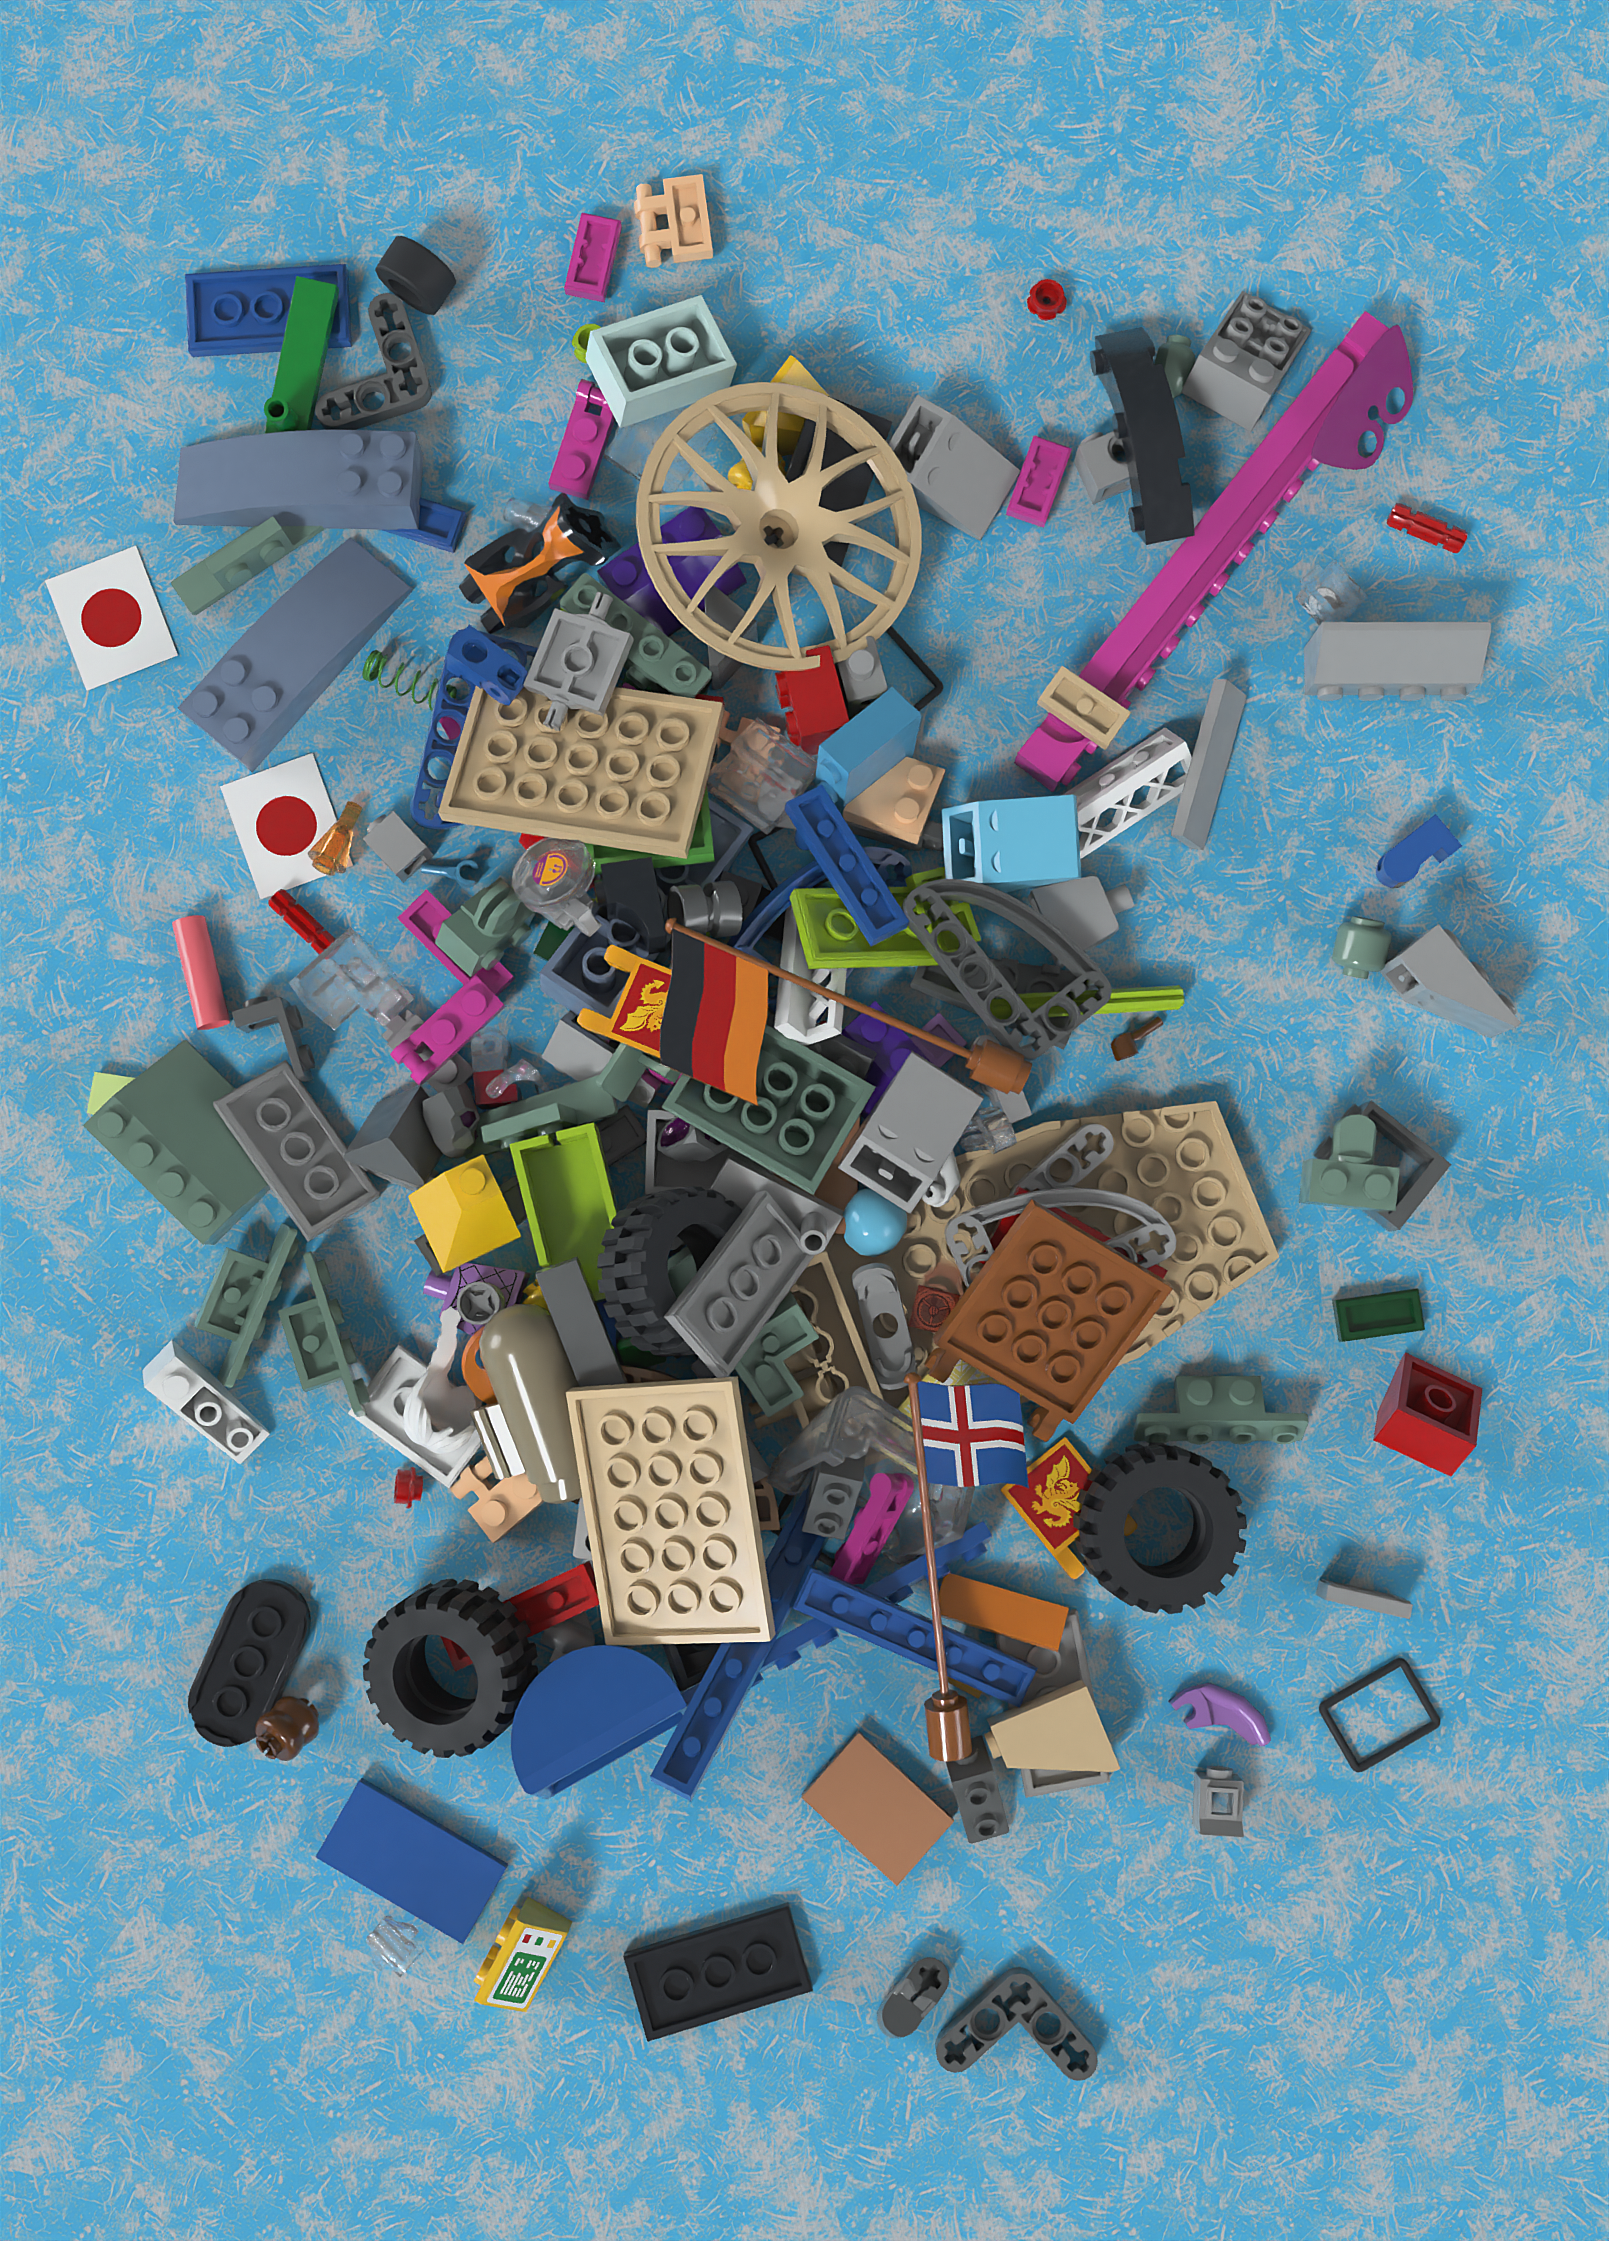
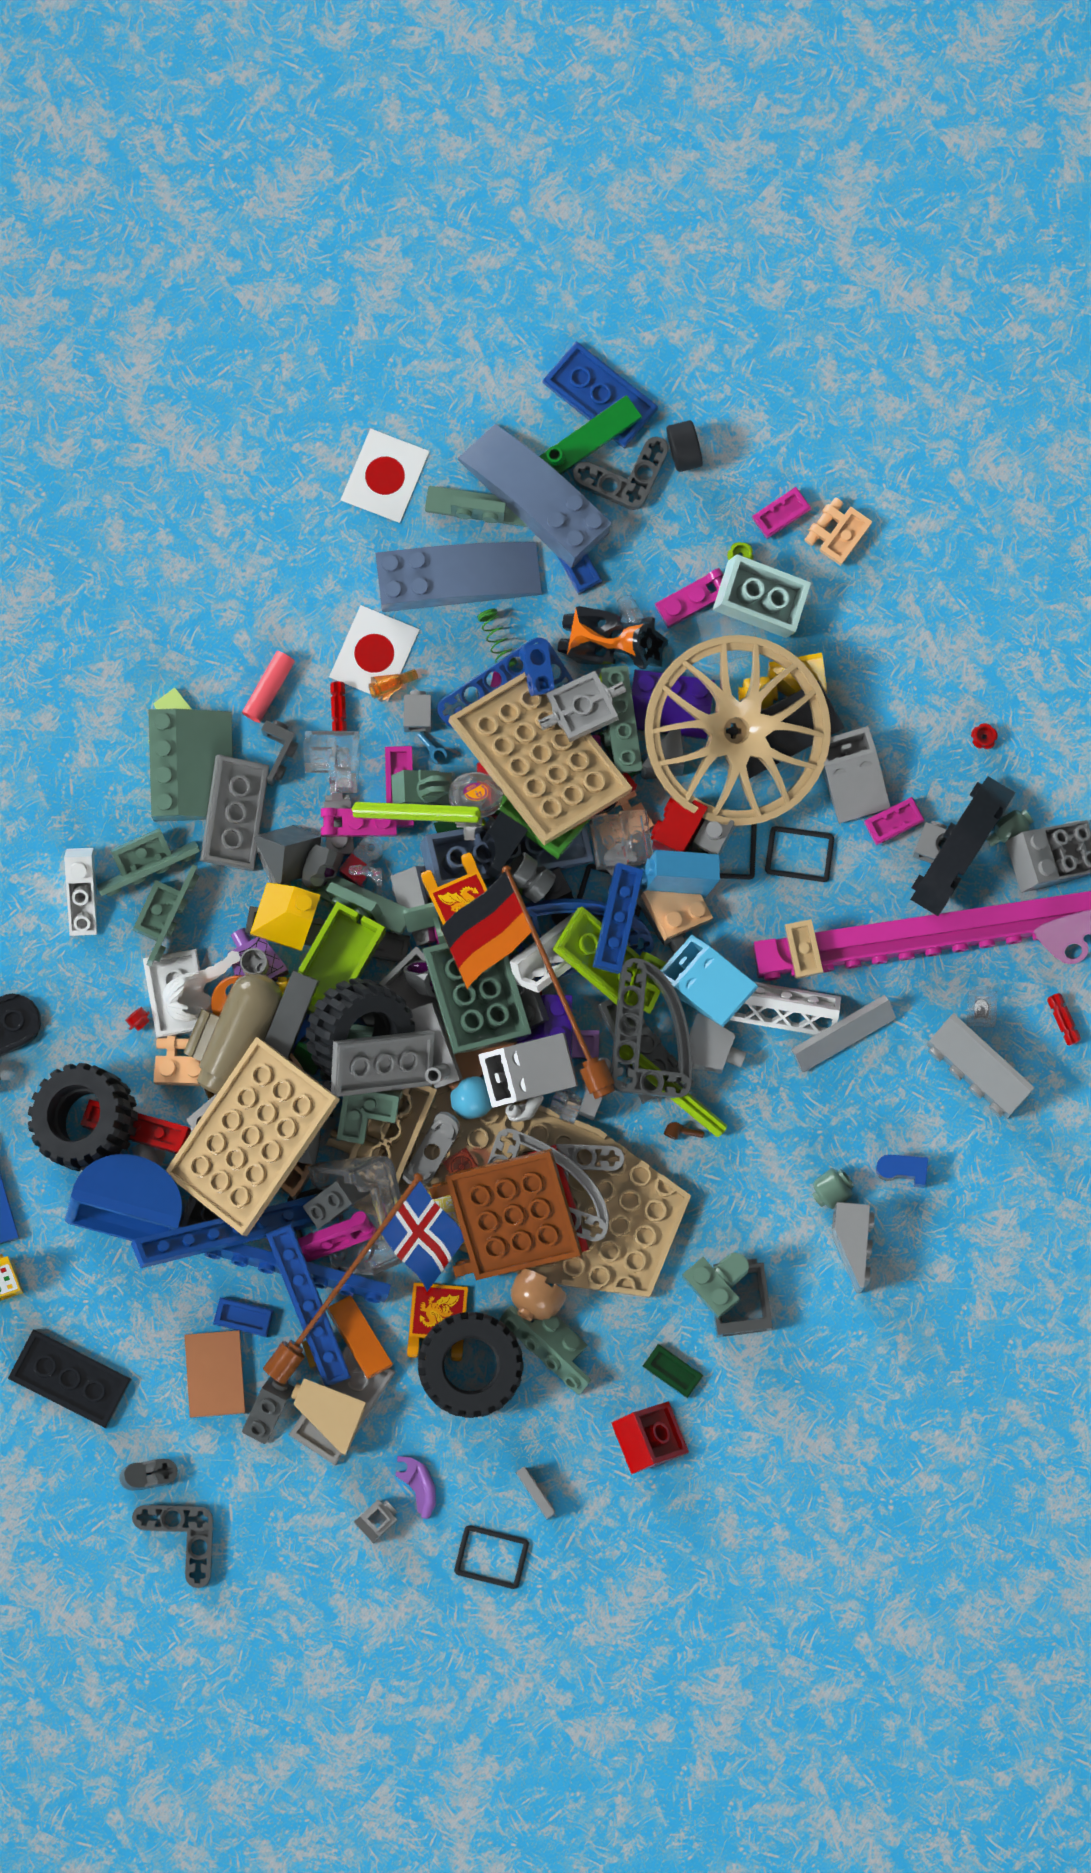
camera: 40 degrees right, 5 degrees down
none -> blue tile [213,1297,274,1338]
none -> lime axle [352,802,481,823]
none -> medium nougat cylinder [510,1269,567,1321]
none -> black piece [765,826,834,882]

